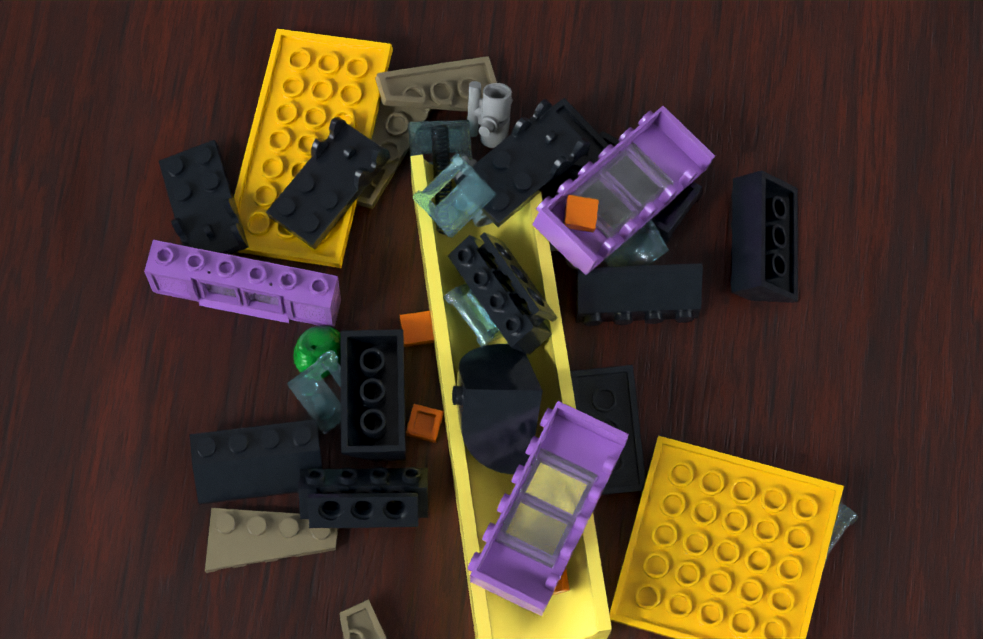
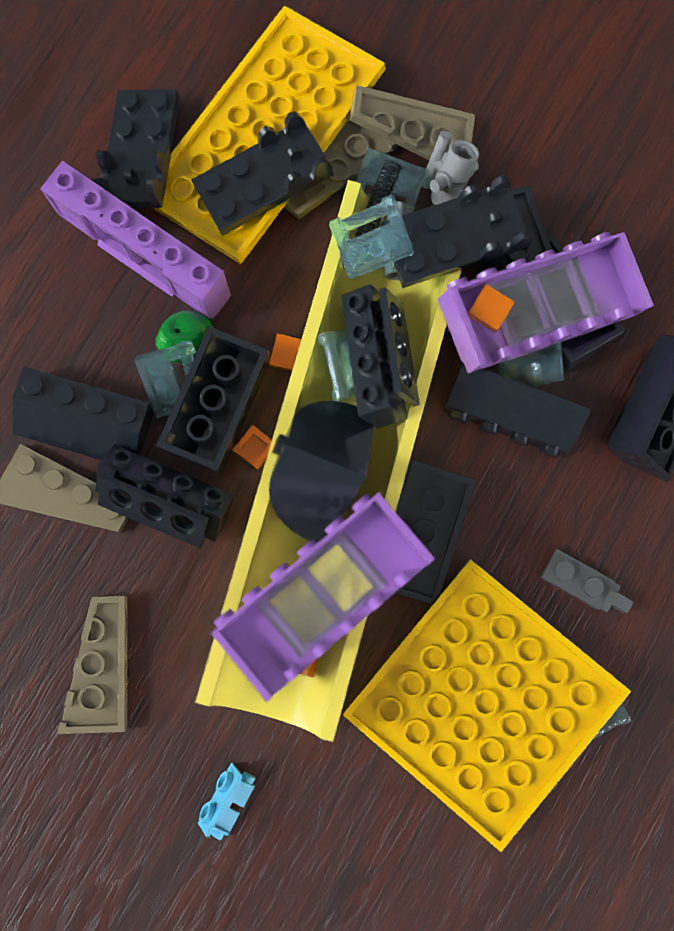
camera: 25 degrees right, 10 degrees up
none -> dark grey hinge [539,549,634,614]

